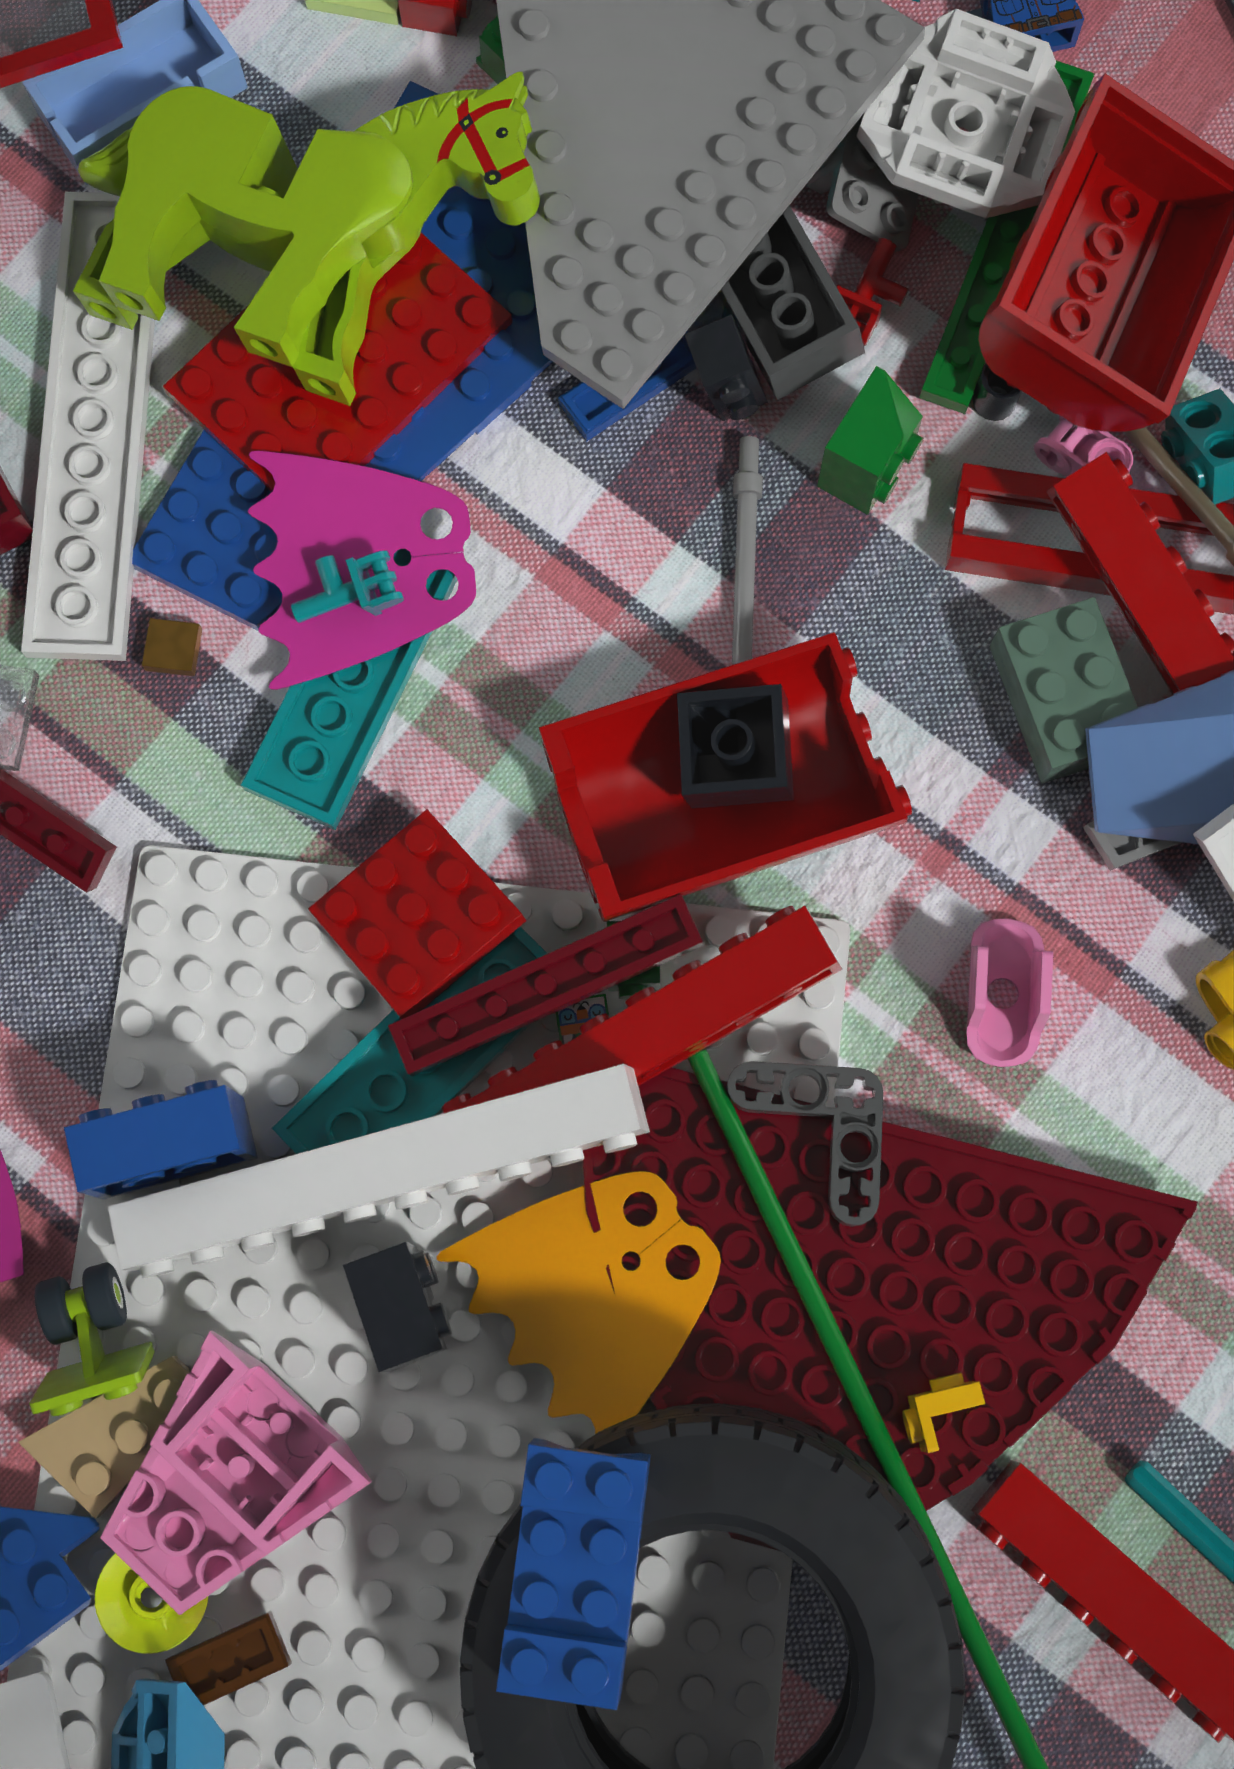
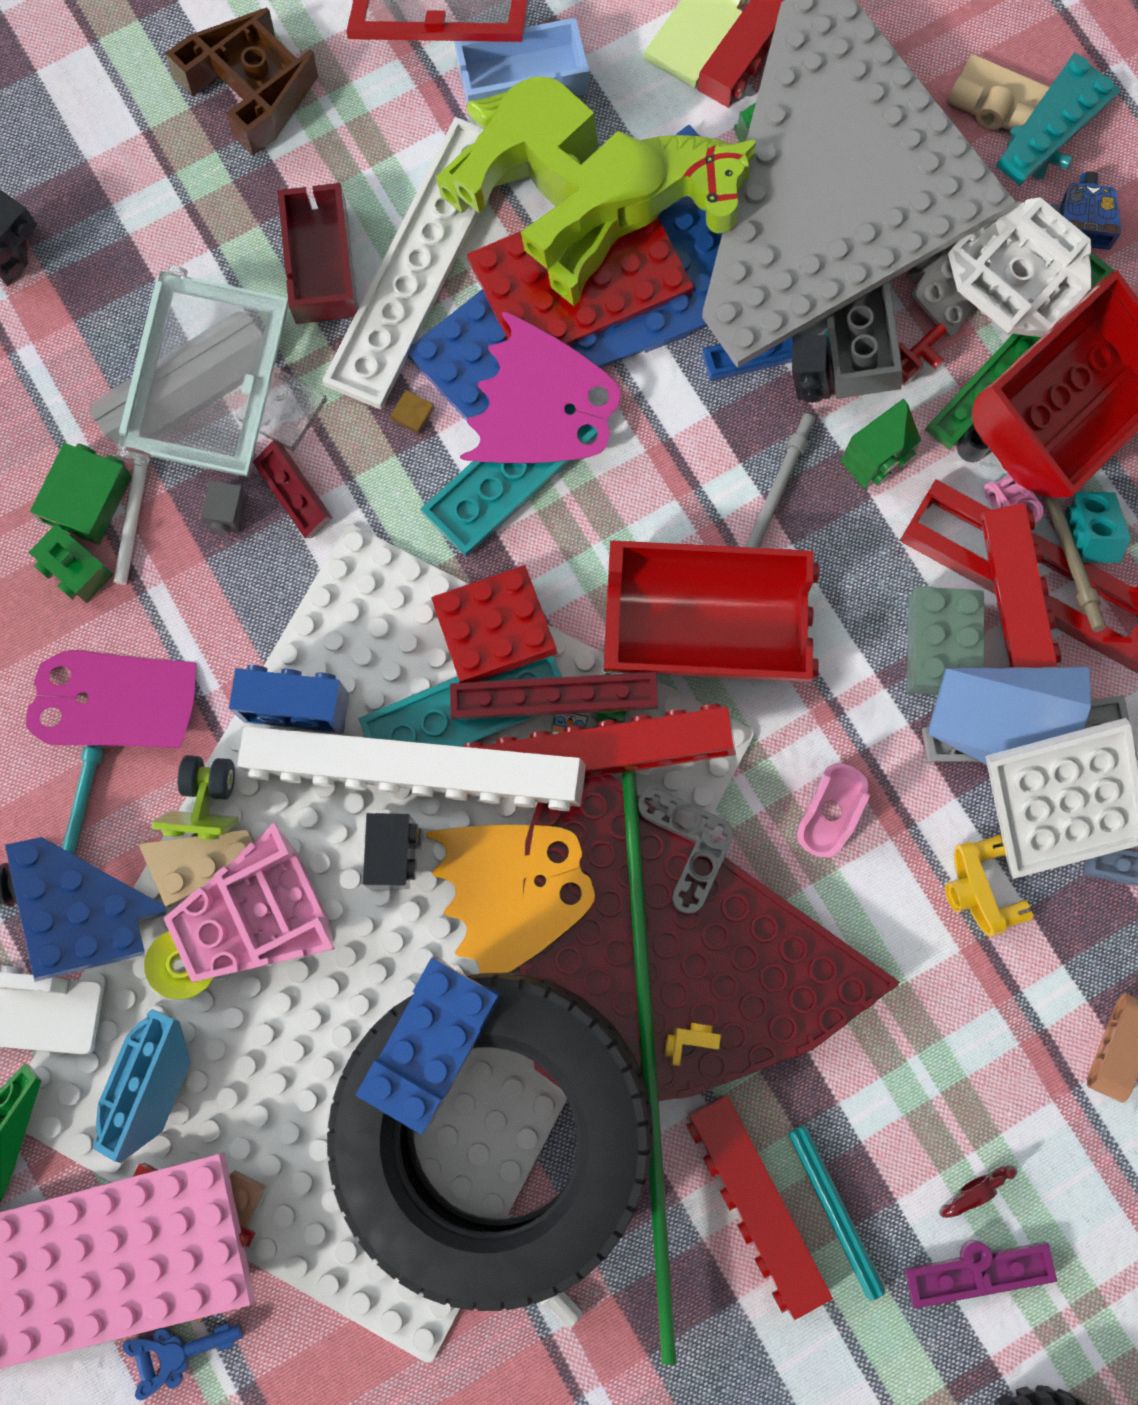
camera: 20 degrees right, 0 degrees up
reddish brown plate [165,1611,292,1705] -> none
teal arm [291,551,404,623] -> none
black slope [677,684,794,809] -> none

